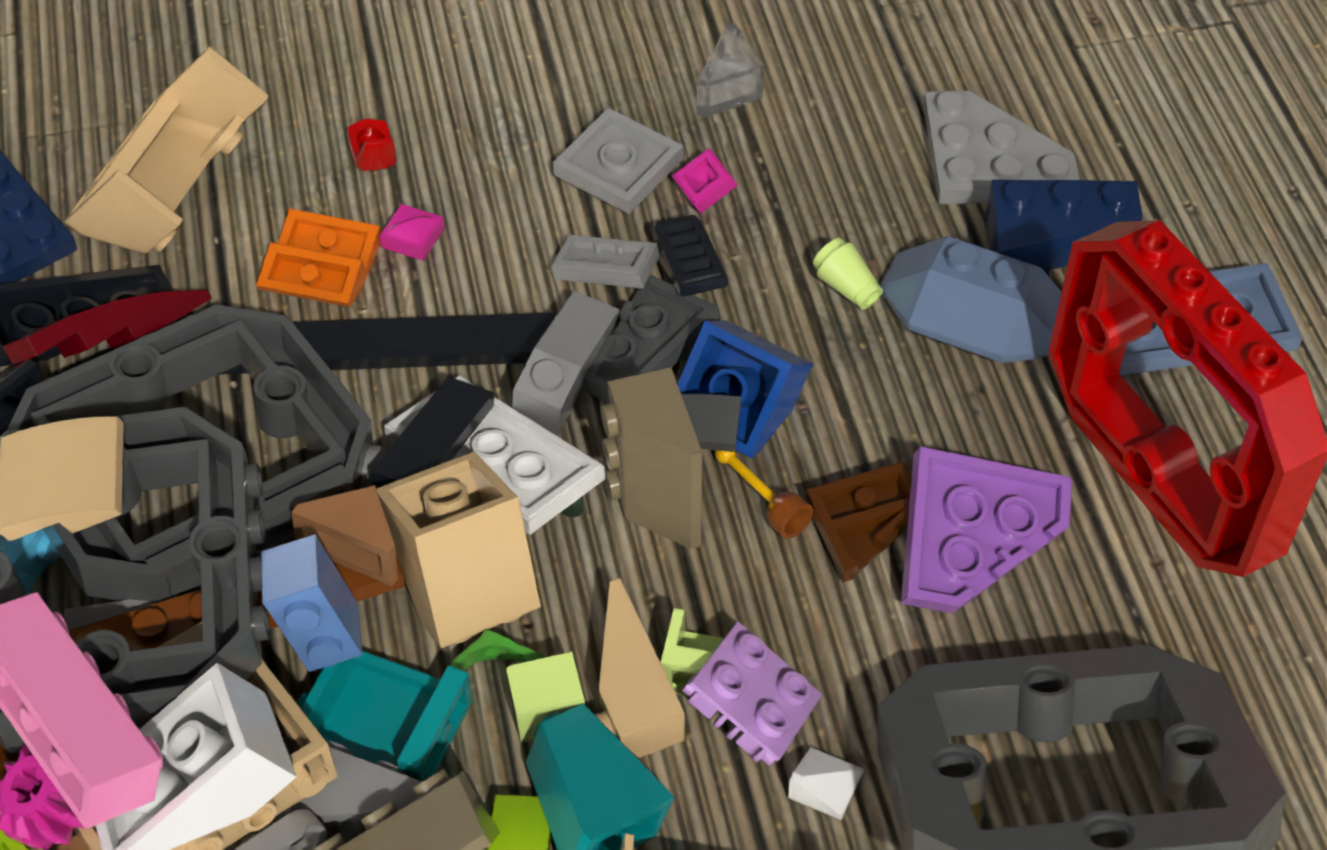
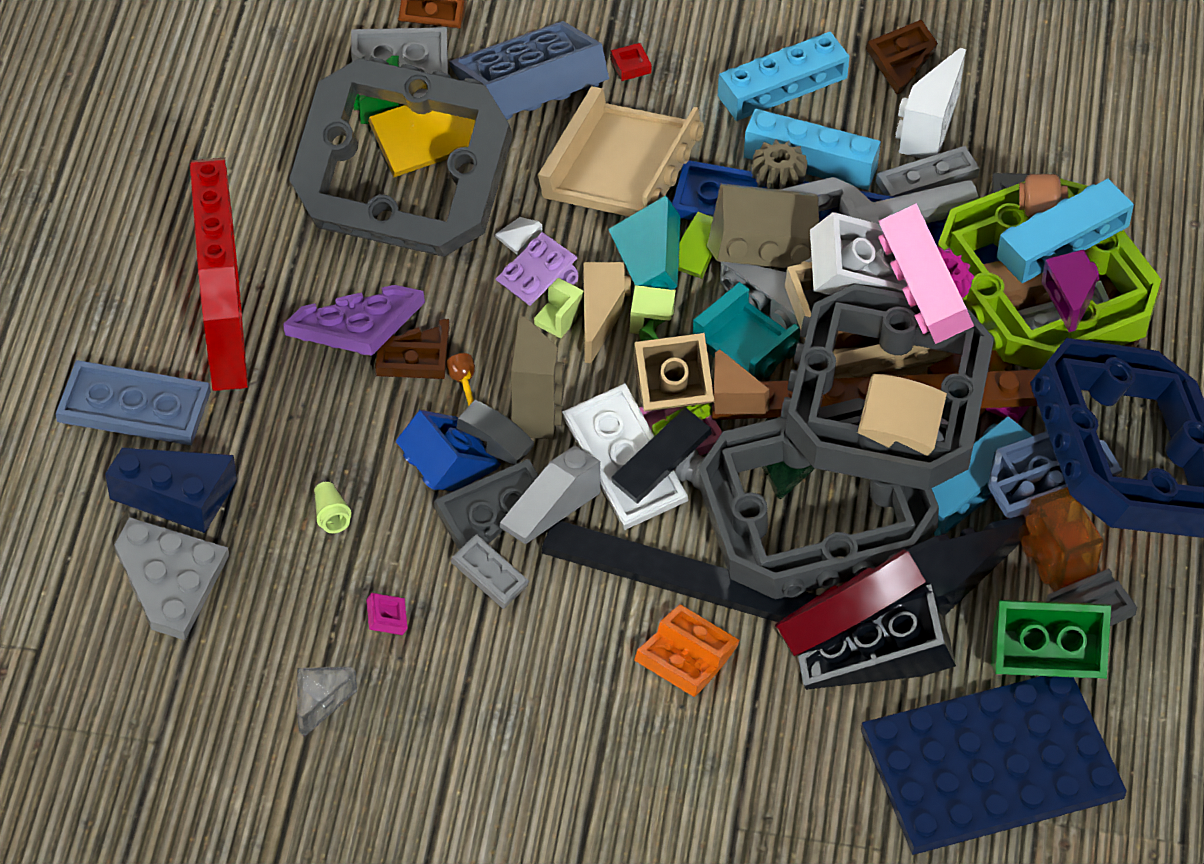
camera: 160 degrees left, 0 degrees up
tan windscreen [64,46,269,254] -> none
medium blue brick [261,534,362,672] -> none
red hair [346,119,397,172] -> none
dark pink tile [379,204,445,261] -> none
light grey plate [553,108,684,214] -> none
black slope [652,215,728,297] -> none
sand blue wedge [880,236,1062,363] -> none

